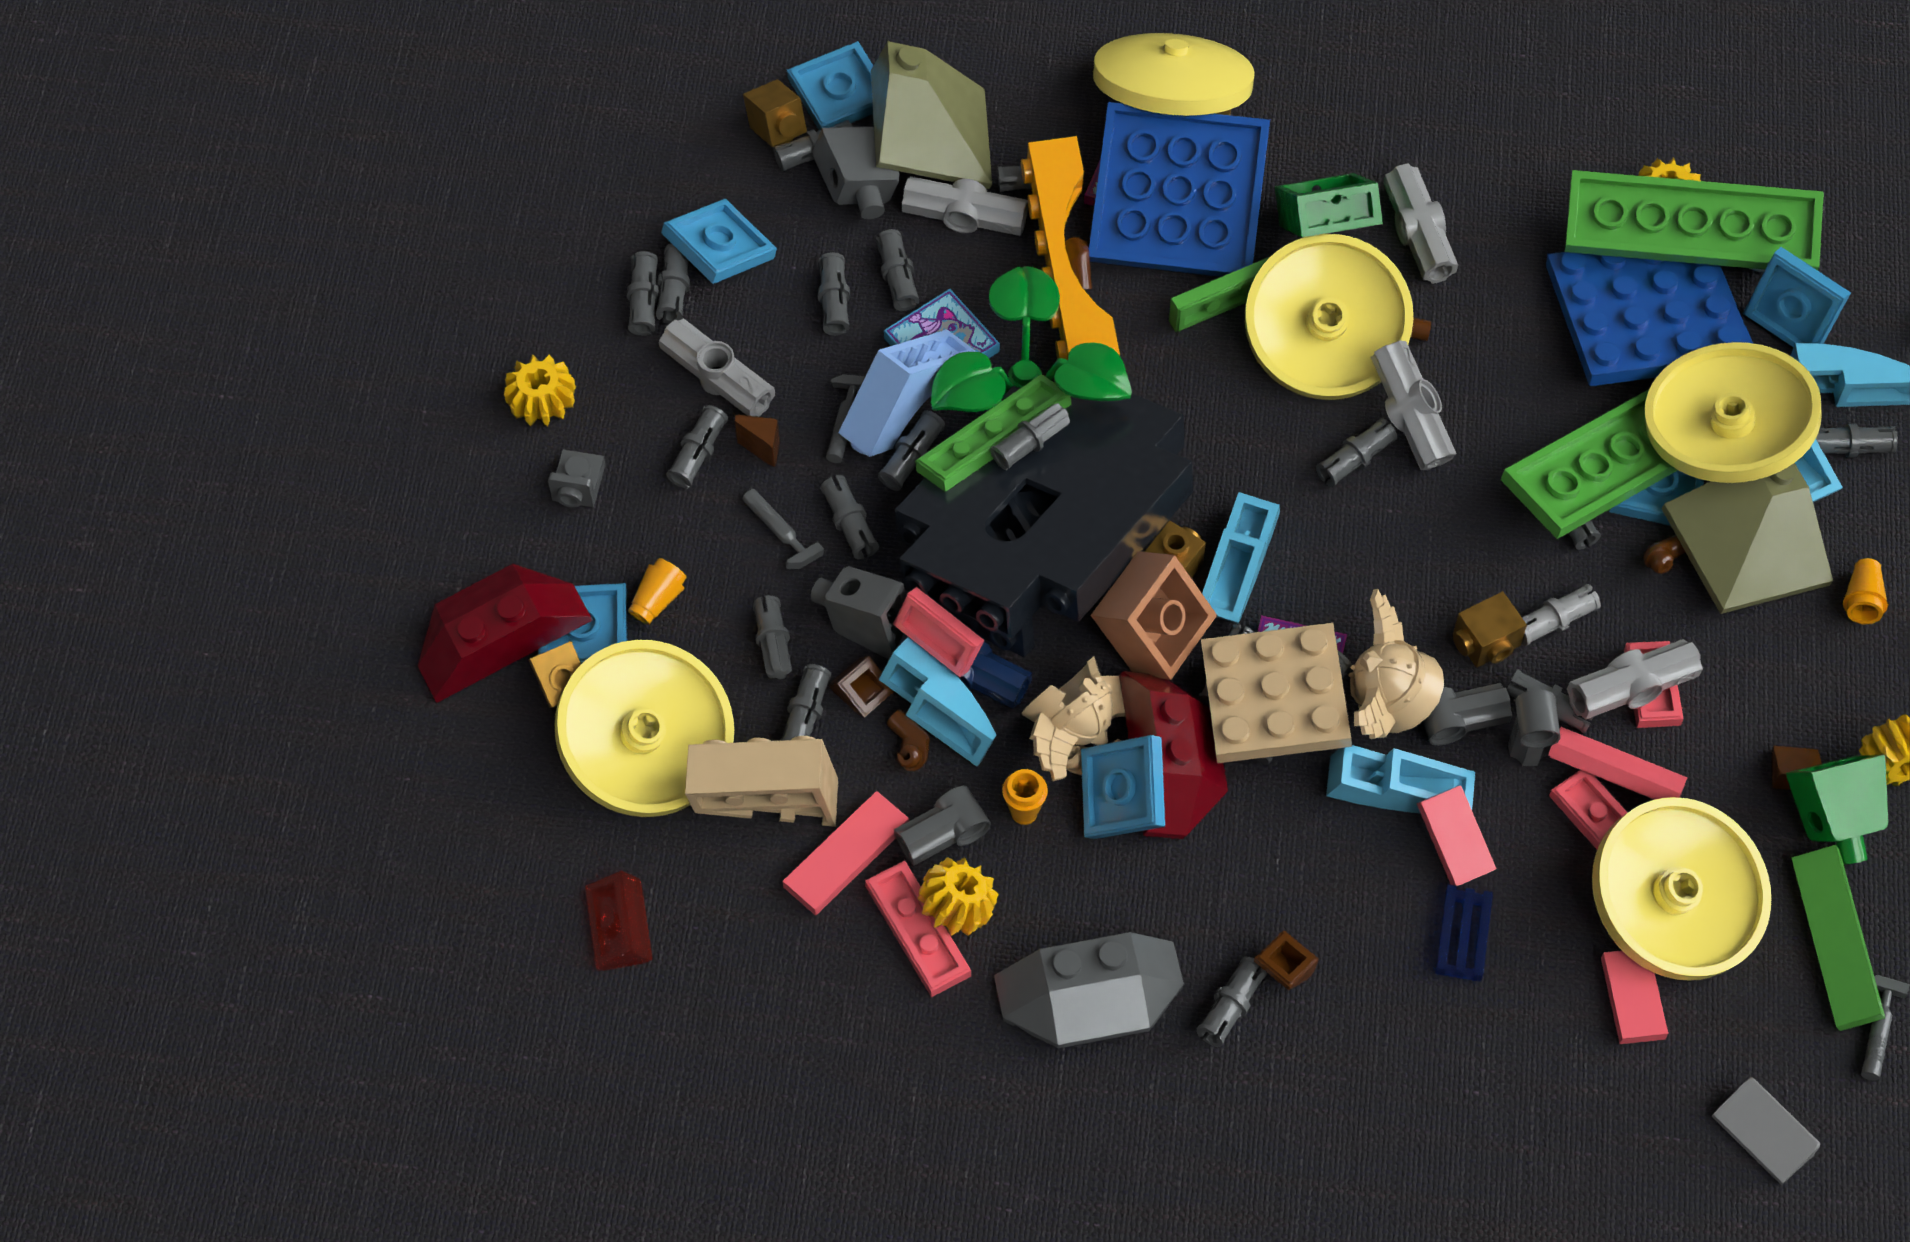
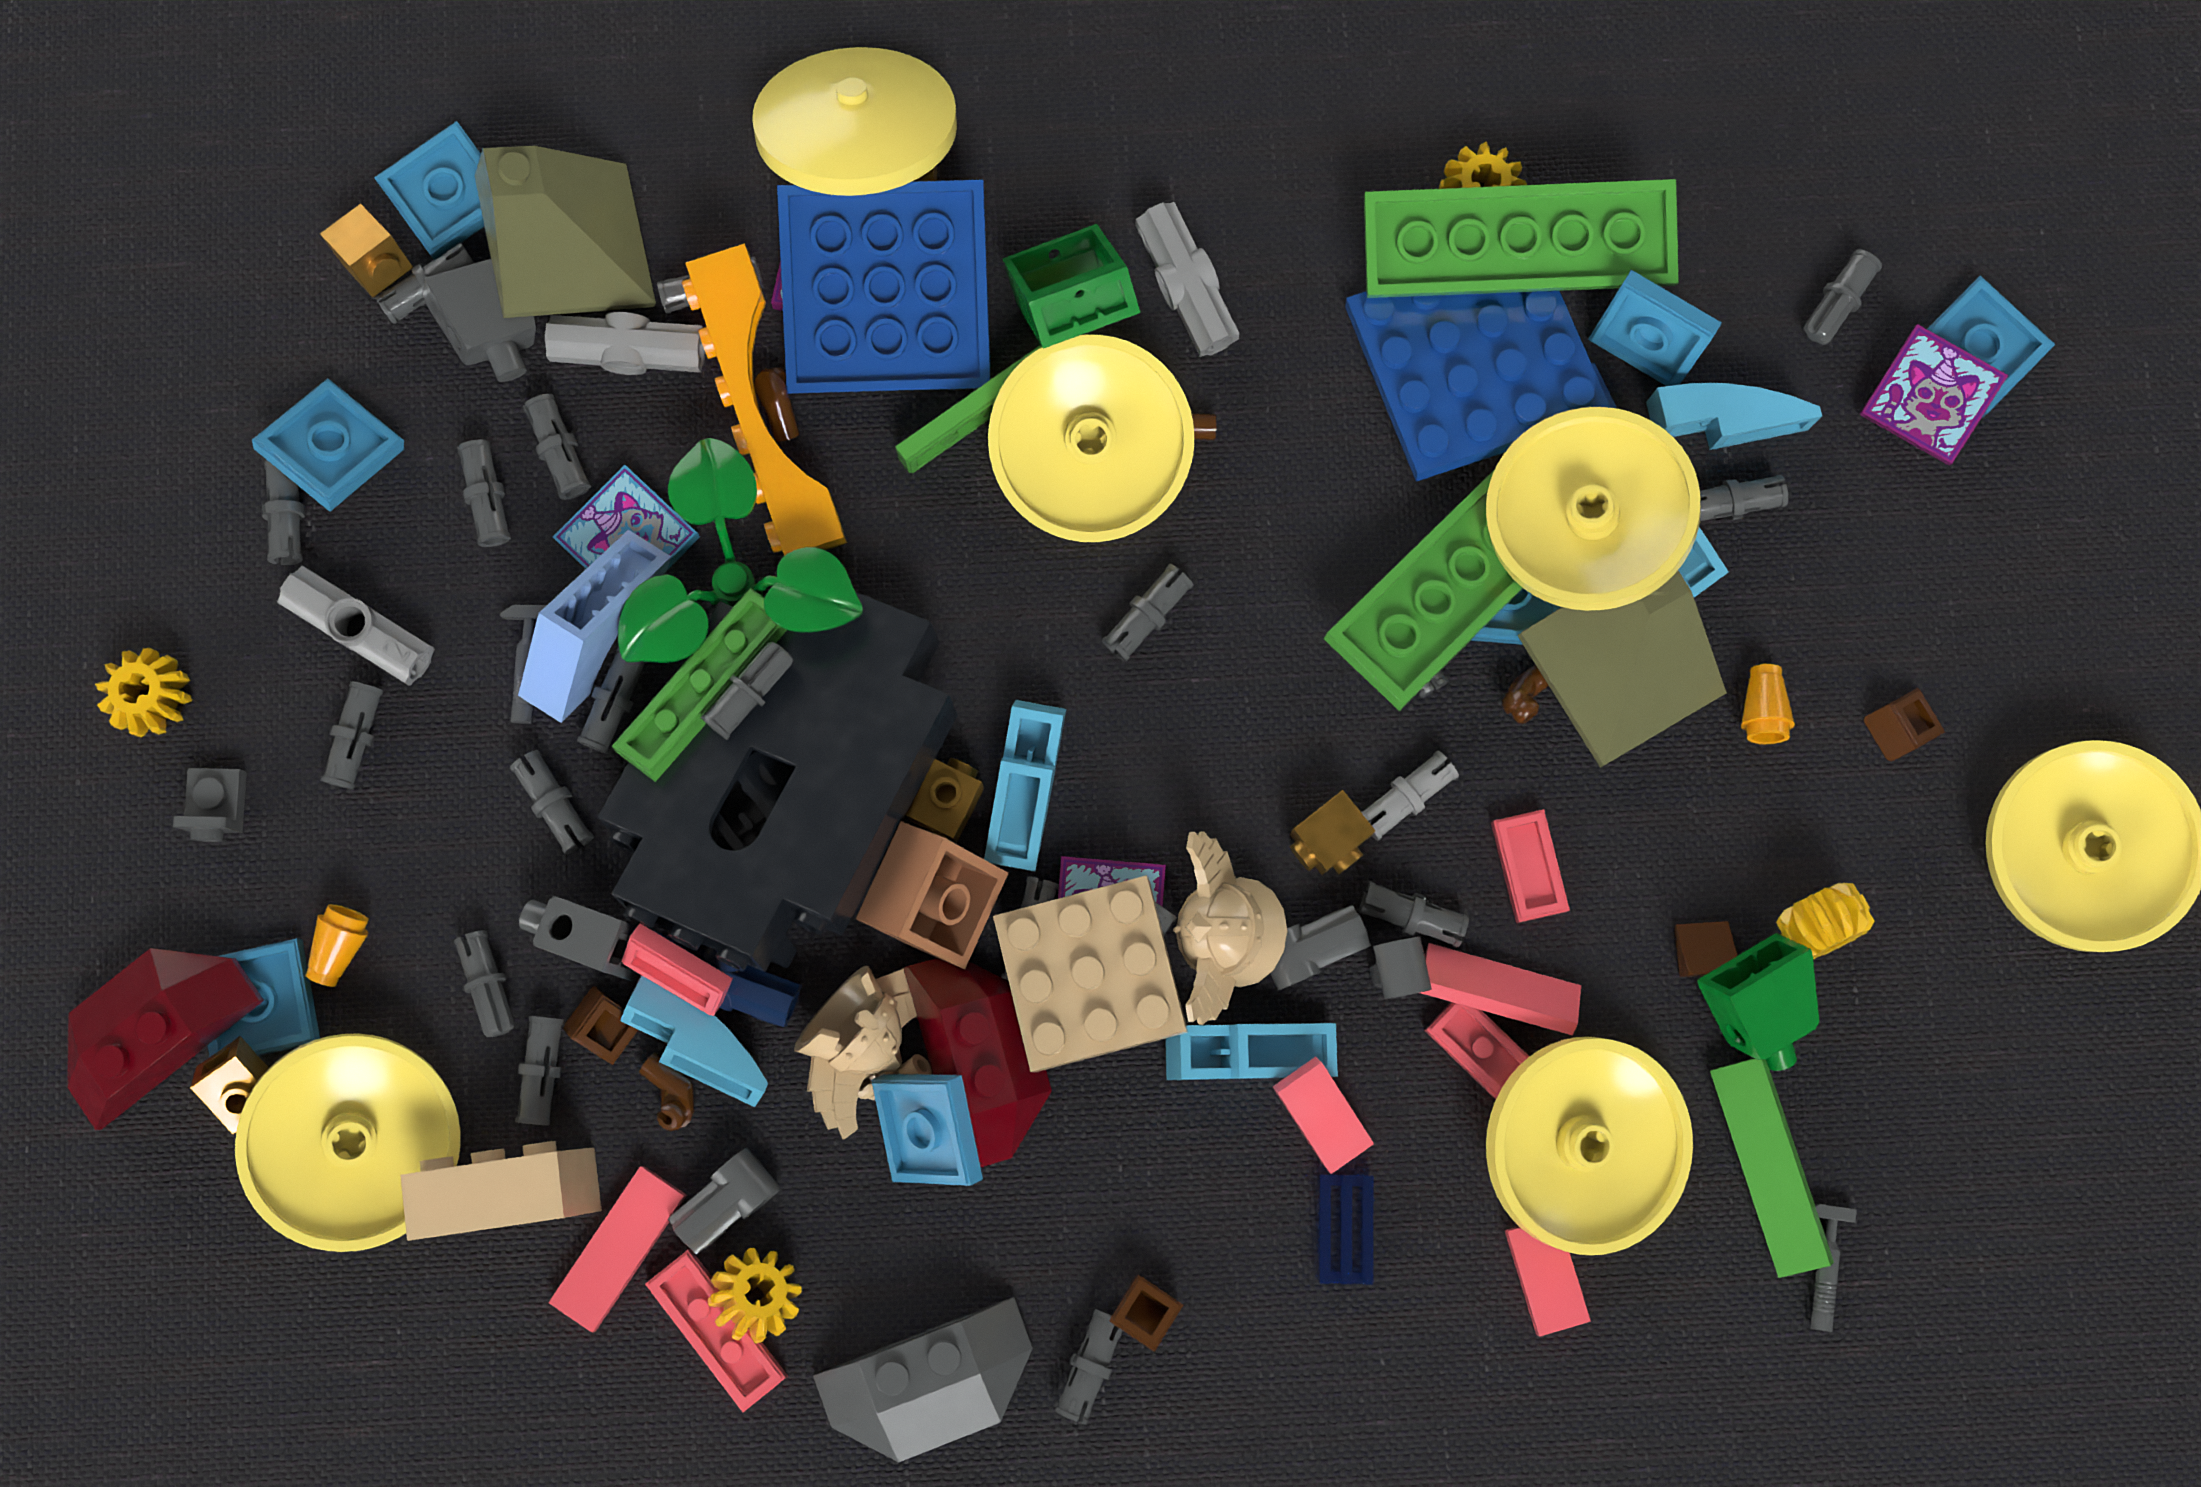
camera: 10 degrees left, 20 degrees up
clear red slope [585,870,652,971] -> none
dark grey pin [627,251,660,336] -> none
reddish brown slope [735,415,780,466] -> none
dark grey piece [743,489,824,569] -> none
light orange cone [1002,769,1048,825] -> none
light grey piece [1371,340,1456,470] -> none
light grey piece [1567,639,1703,719] -> none
light grey slope [1712,1077,1820,1185] -> none

